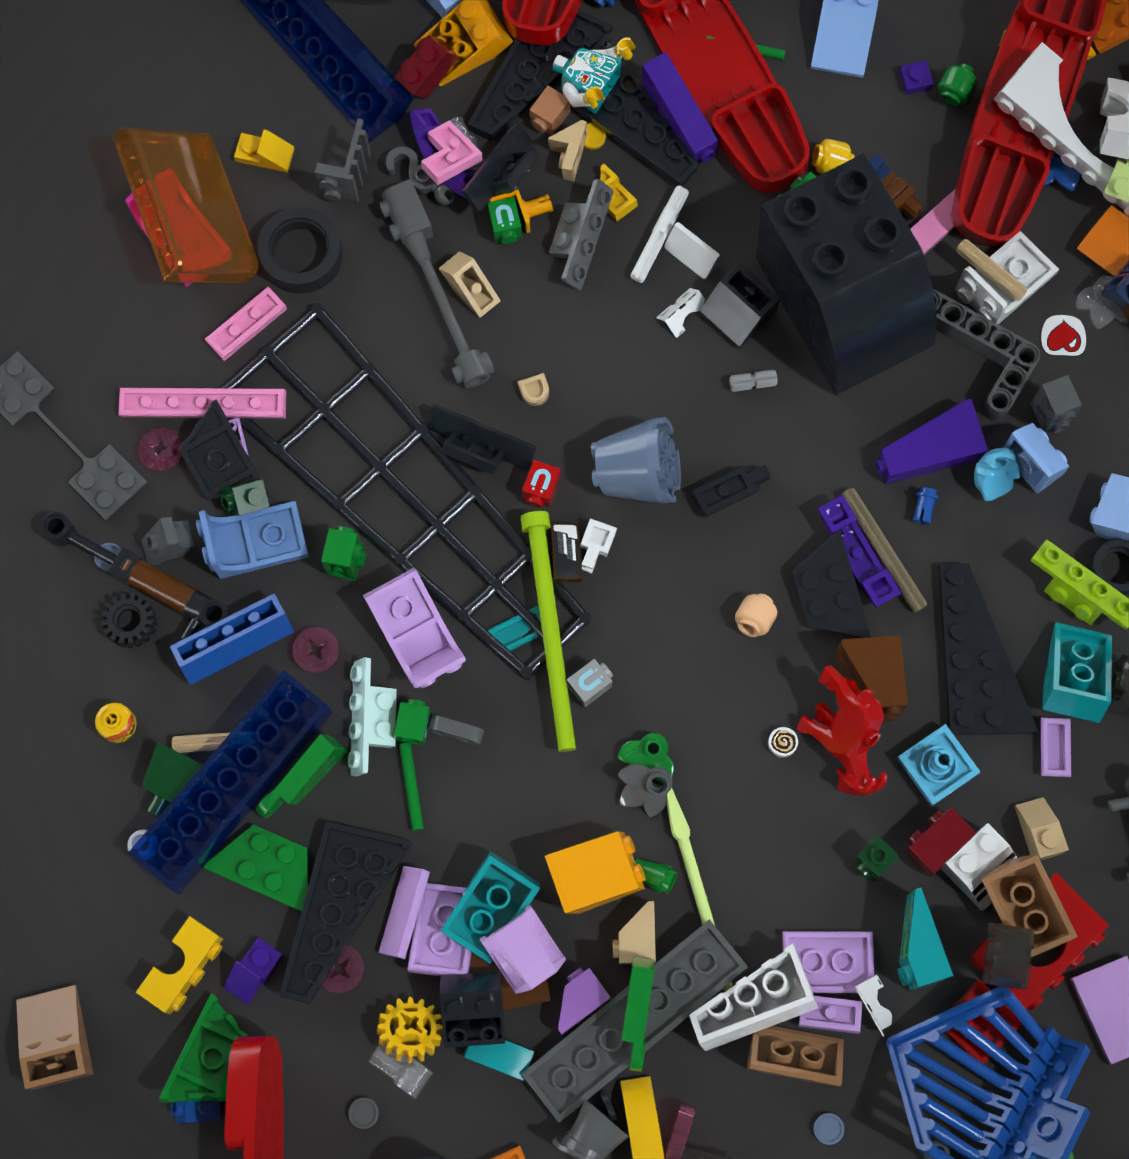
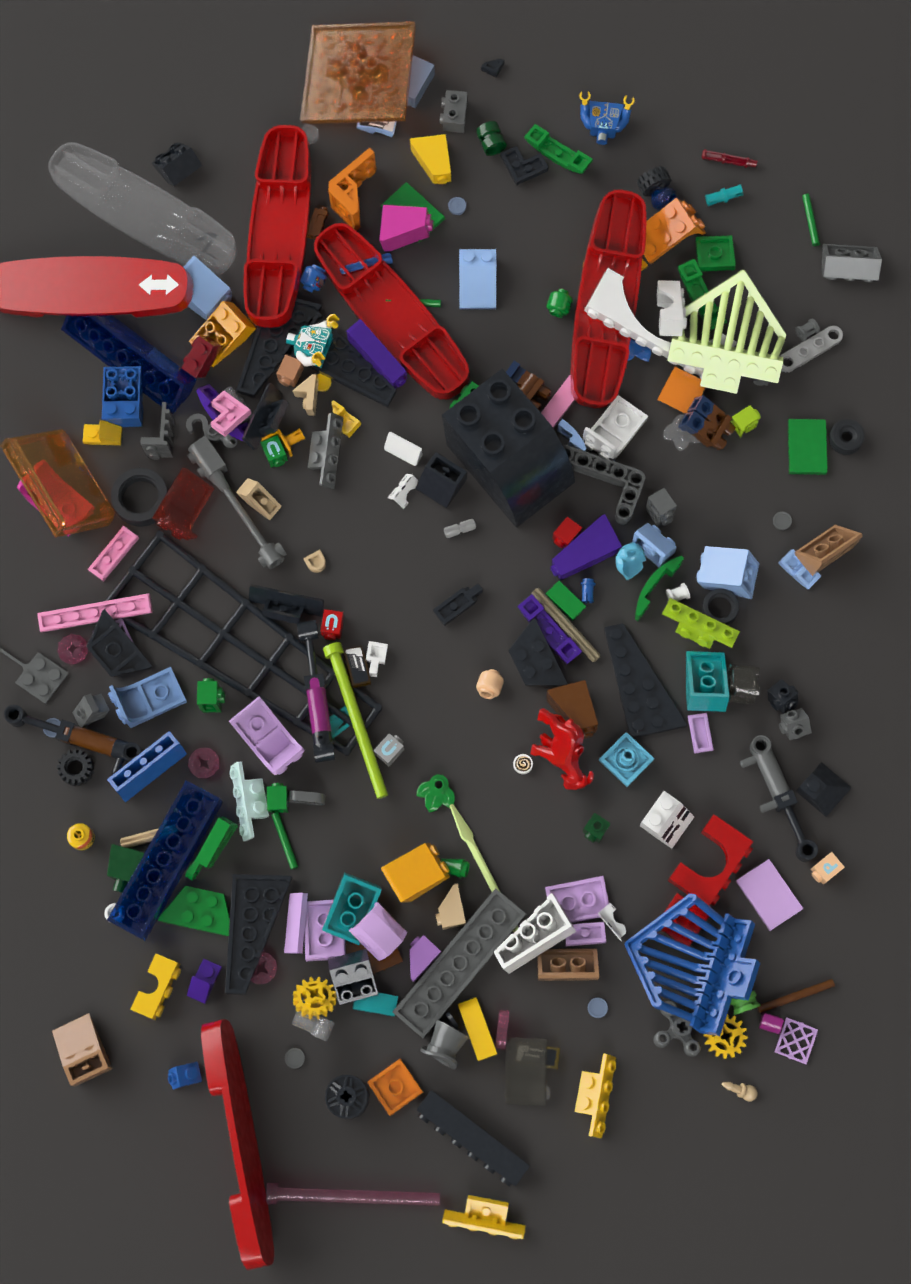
camera: 10 degrees left, 0 degrees up
green wing [158,994,248,1103] -> none
bracket [221,479,270,516] -> none
sand blue cone [591,417,681,504] -> none
dark grey plate [618,764,673,817] -> none
green piece [622,956,655,1072] -> none
white axle [630,186,689,283] -> none
yellow head [812,139,855,174] -> none
teal slope [897,888,953,991] -> none
dark purple plate [899,60,934,95] -> none
dark red brick [905,807,976,877] -> none
tan axle [956,239,1028,301] -> none
medium nougat slope [981,854,1078,961] -> none
clear smoke brick [982,923,1034,989] -> none
tan slope [1014,797,1069,860] -> none
sticker [1041,315,1086,356] -> none
none -> blue slope [102,366,143,427]
none -> clear red bracket [152,468,215,541]
none -> black piece [297,620,335,763]
none -> green tile [546,581,586,621]
none -> red brick [553,516,582,548]
none -> light blue slope [557,419,586,451]
none -> green slope [635,556,684,621]
none -> white bush [666,583,690,601]

